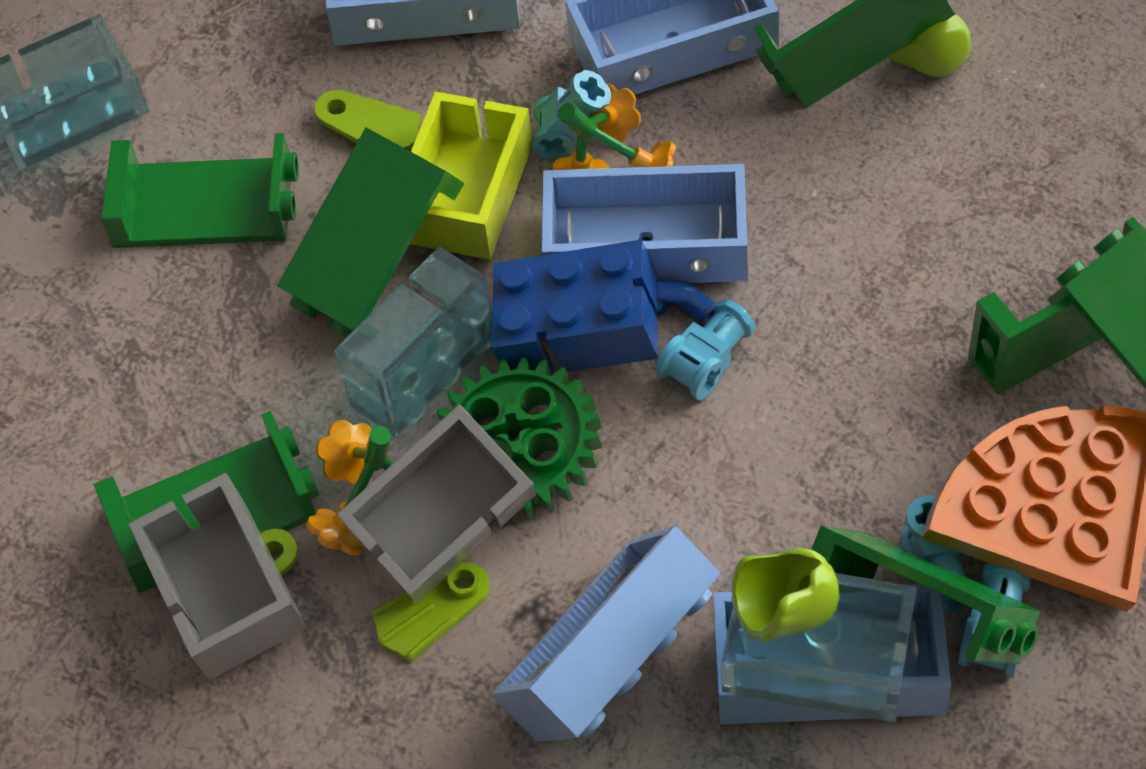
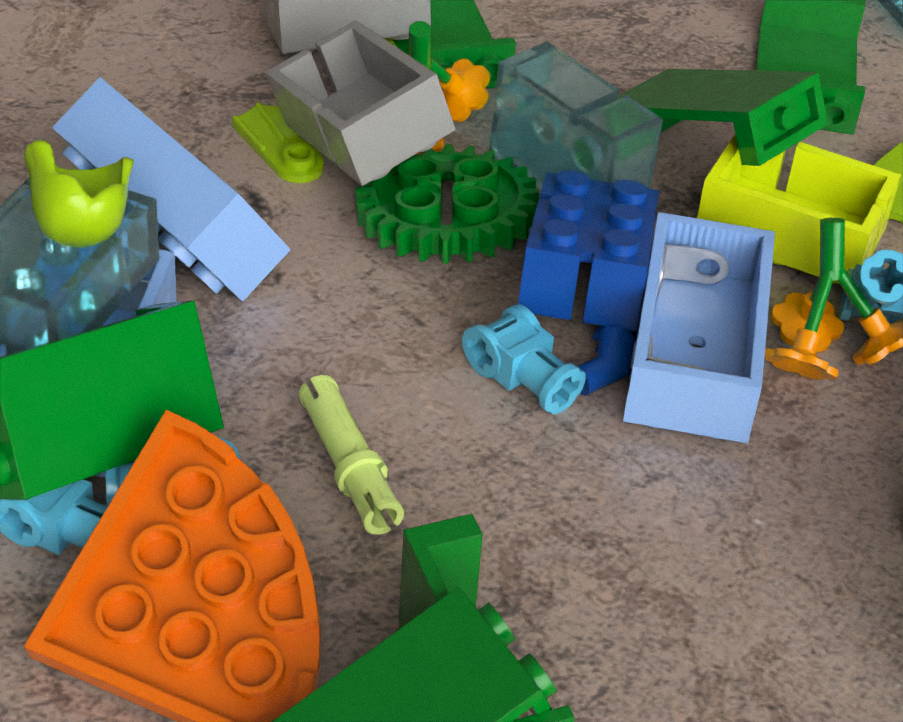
camera: 90 degrees right, 15 degrees down
none -> yellowish green pin [298,375,404,535]

